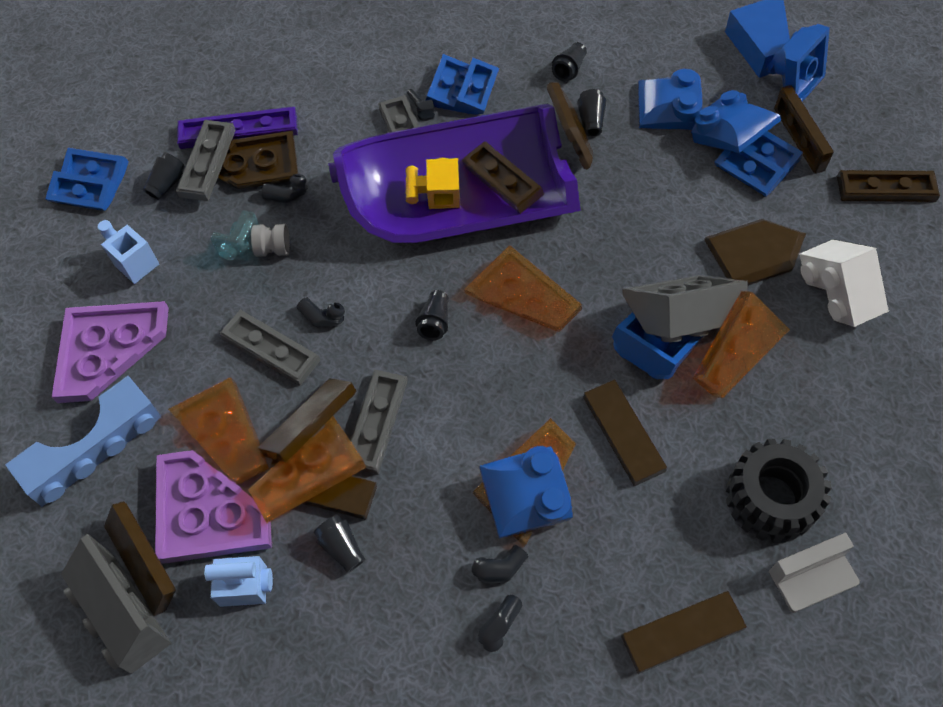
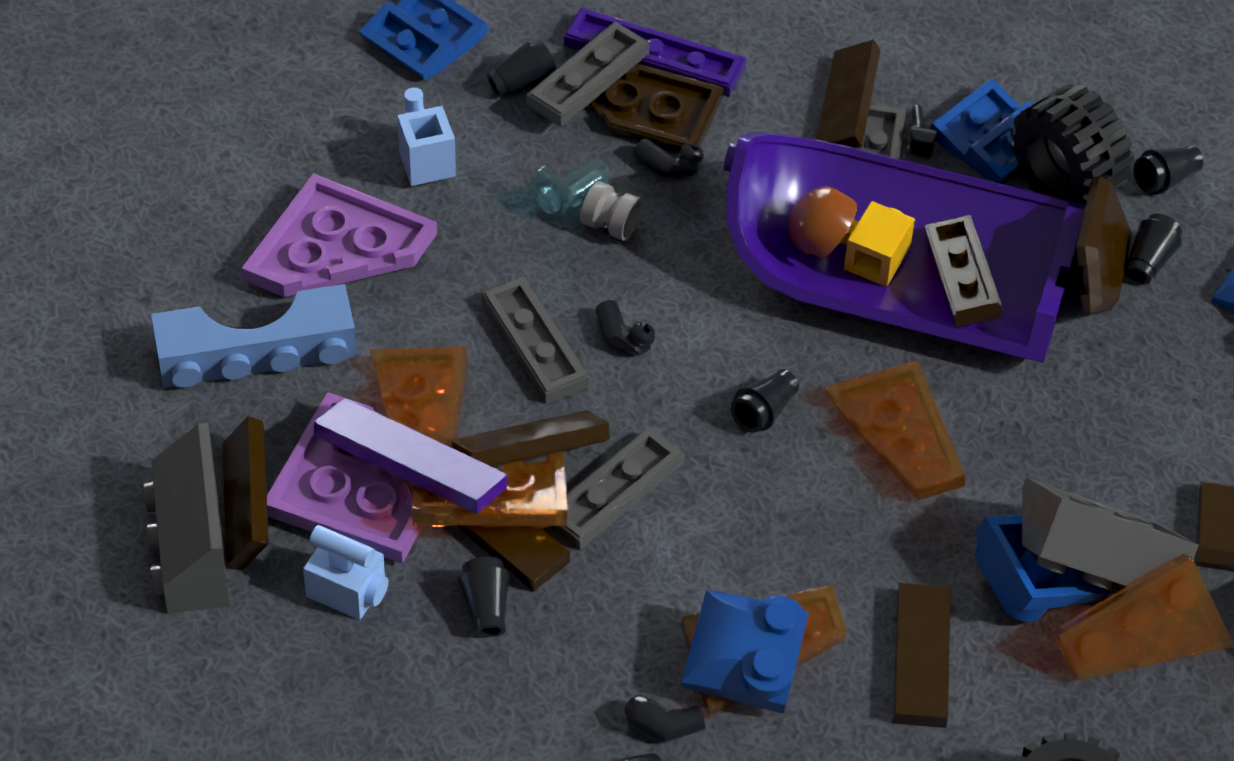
camera: 25 degrees right, 10 degrees down
none -> tile [314,398,507,514]
none -> dark orange hair [787,186,857,258]
none -> dark brown tile [816,39,881,148]
none -> black tyre [1010,84,1134,205]

